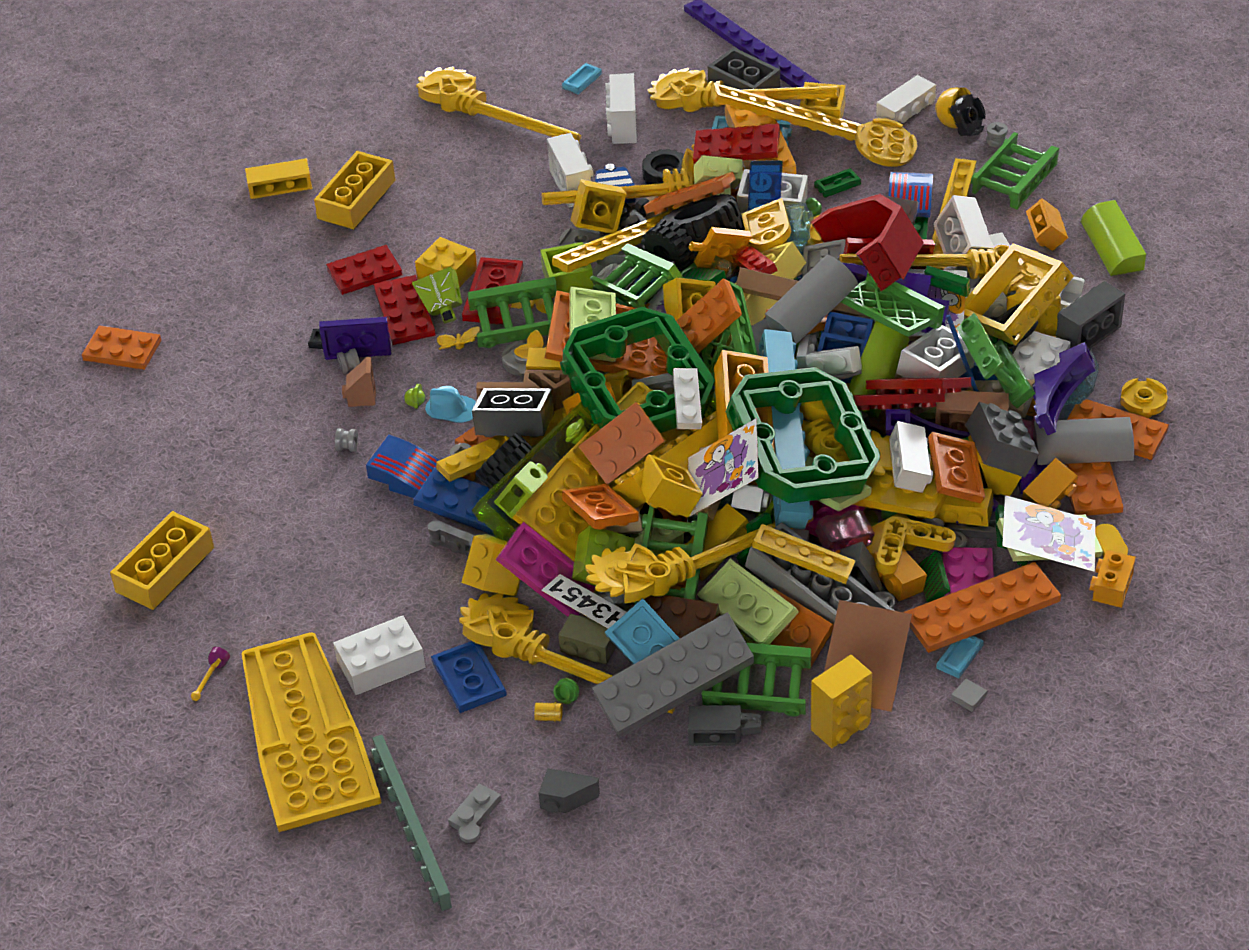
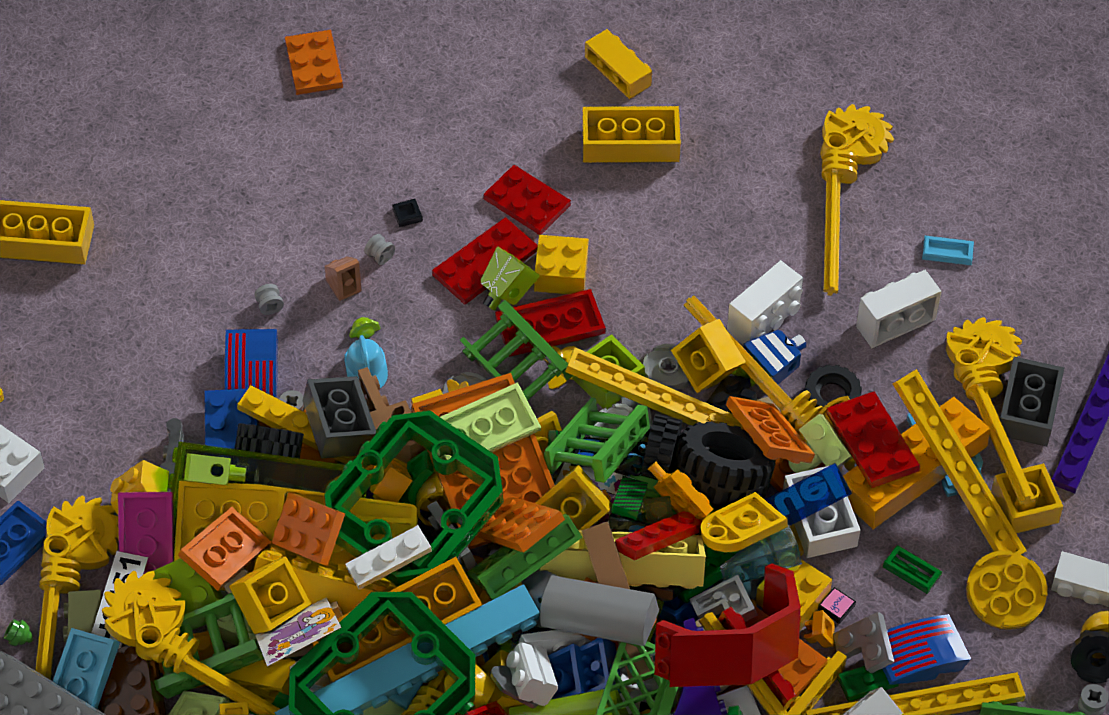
camera: 60 degrees right, 10 degrees up
dark purple tile [319,317,392,360] -> none
yellow piece [437,326,480,350] -> none
lime piece [565,418,587,444] -> none
bright green plate [803,198,822,219] -> none

